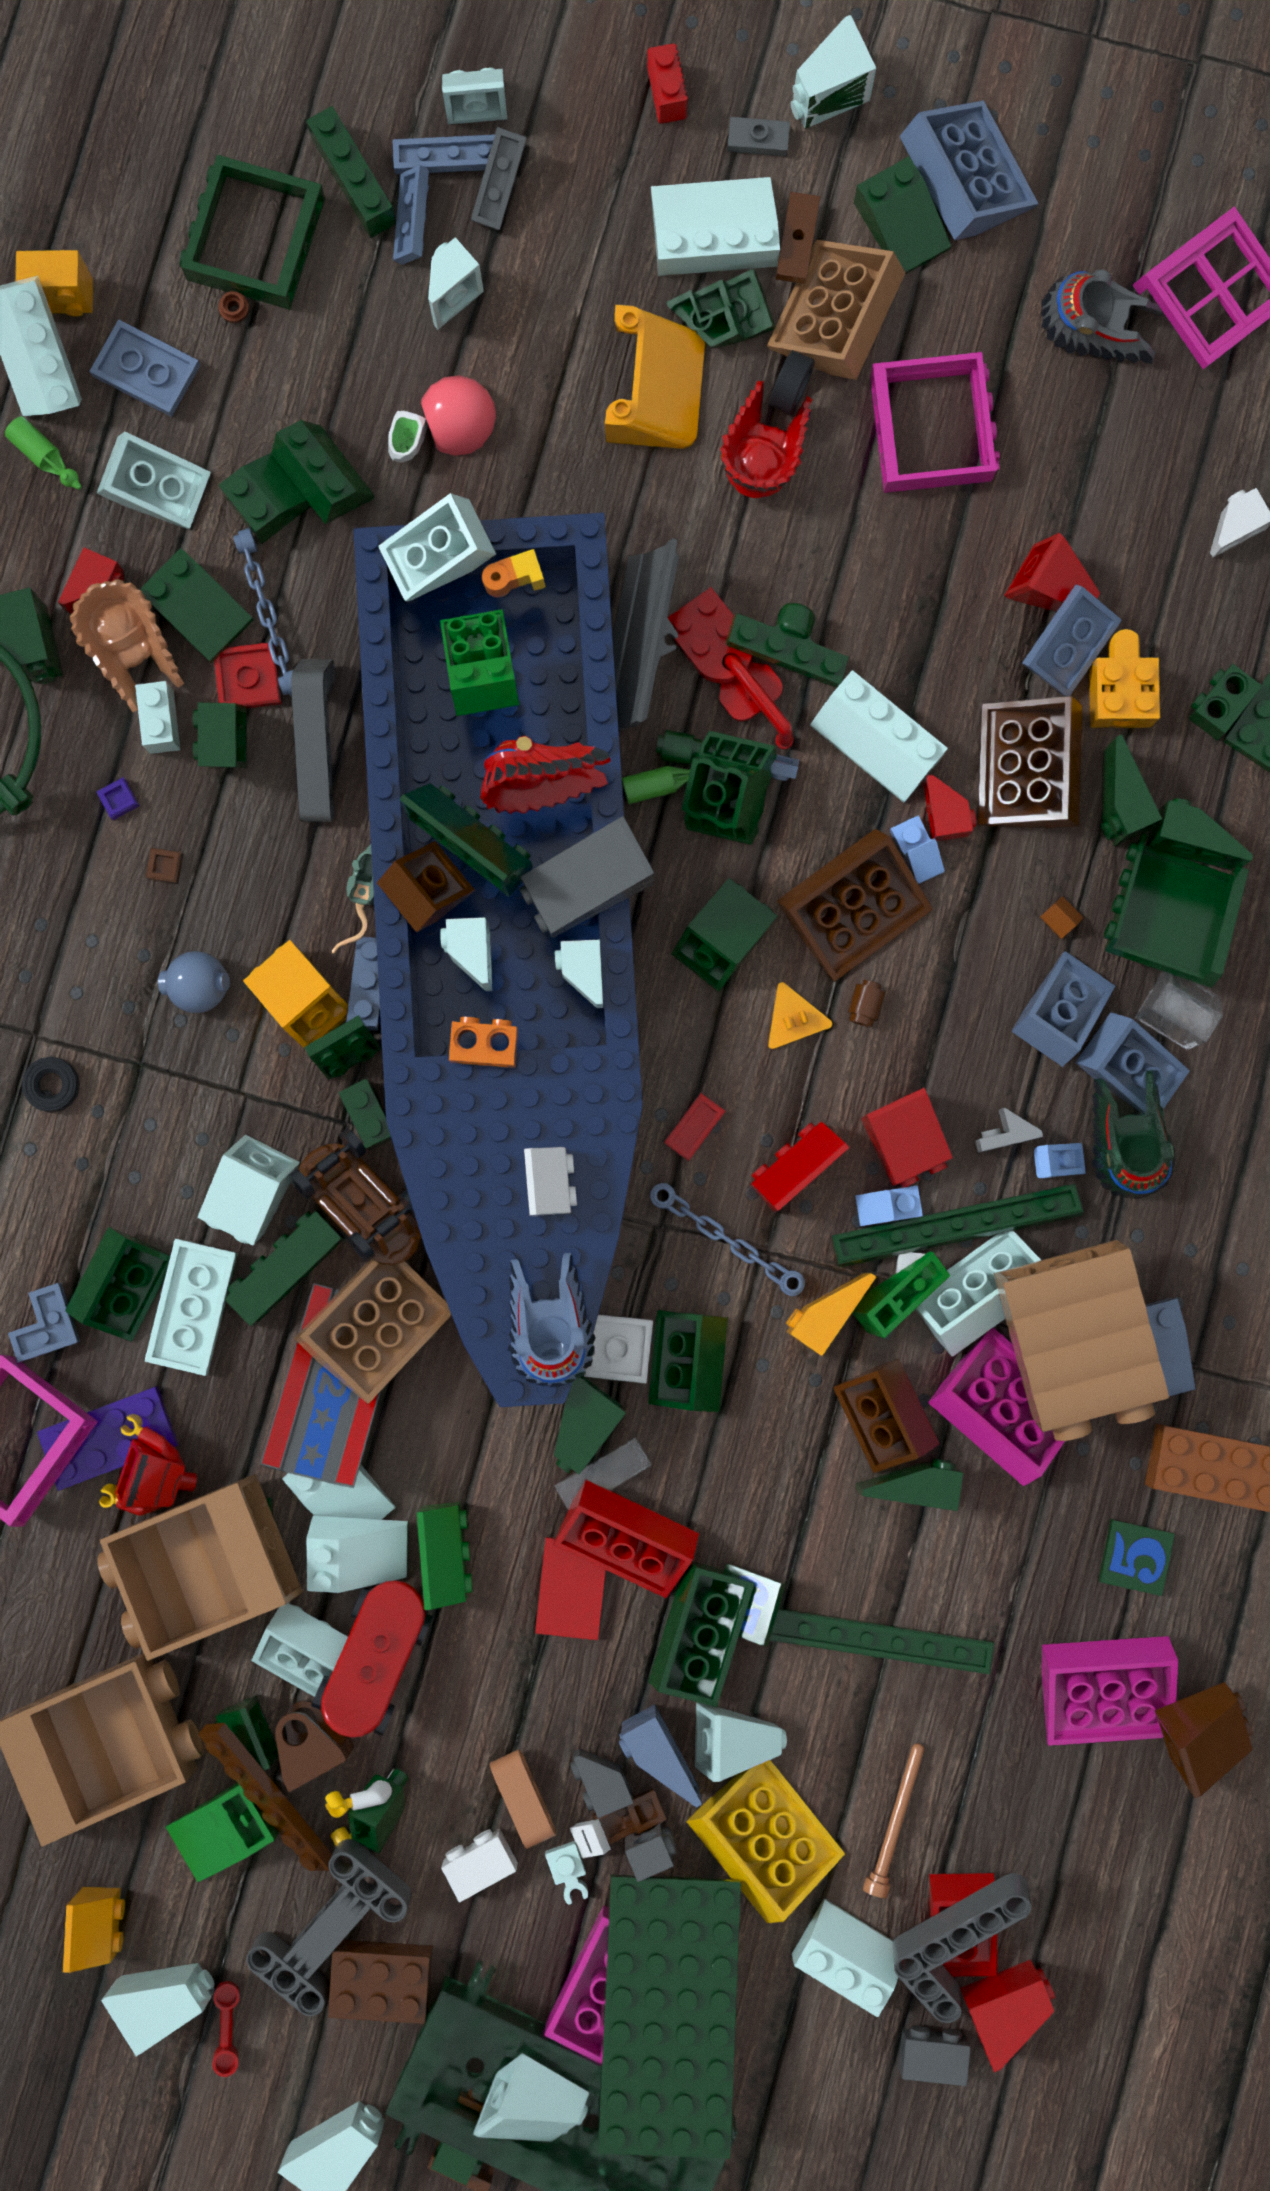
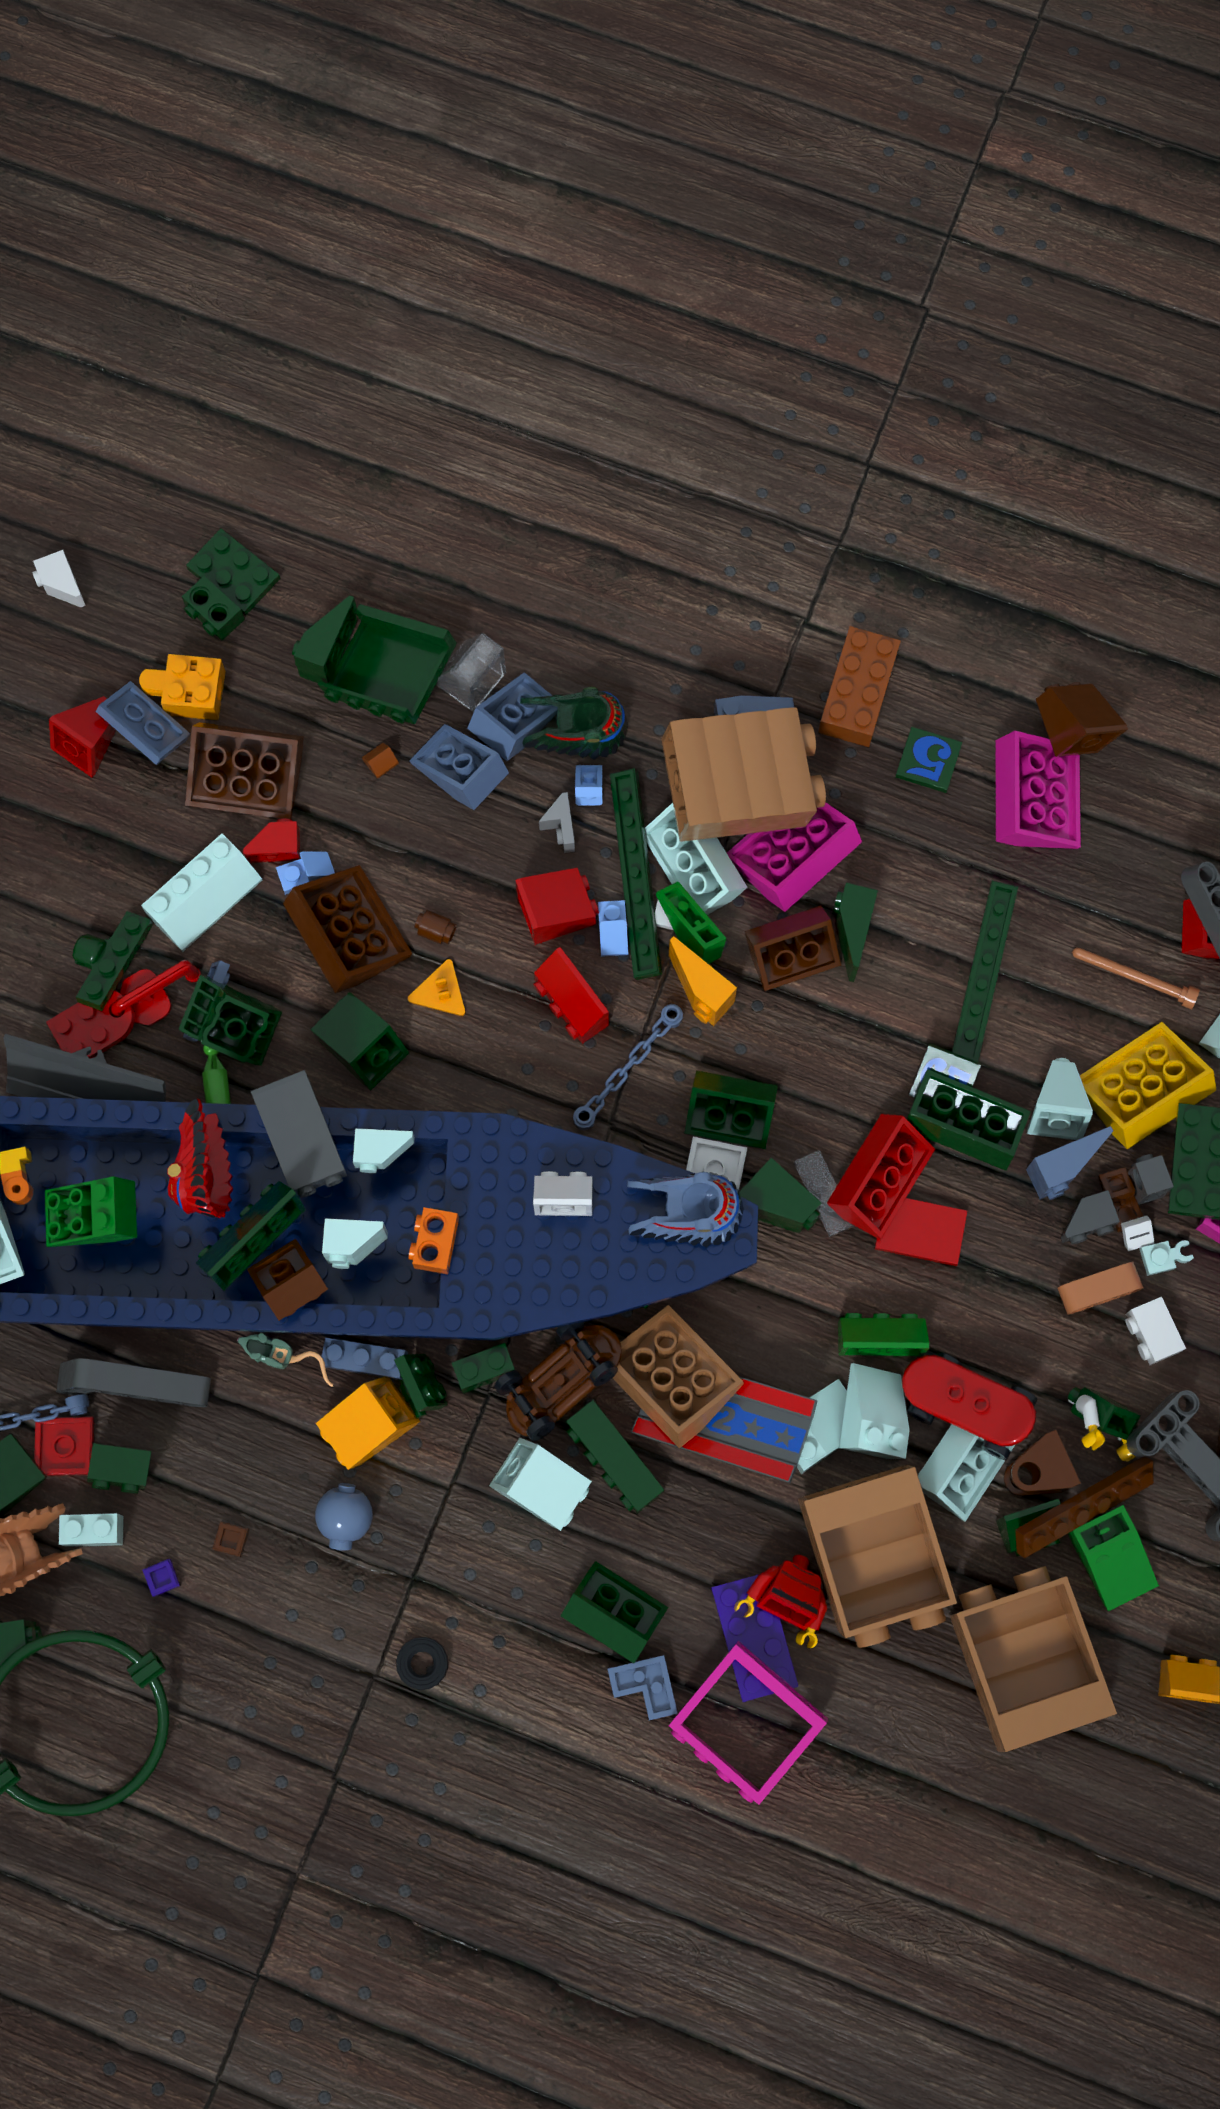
camera: 85 degrees left, 10 degrees down
light aqua plate [145,1239,238,1376] -> none
dark green brick [656,730,702,765] -> none
red tile [664,1093,726,1162] -> none
dark green slope [1101,734,1162,846] -> none

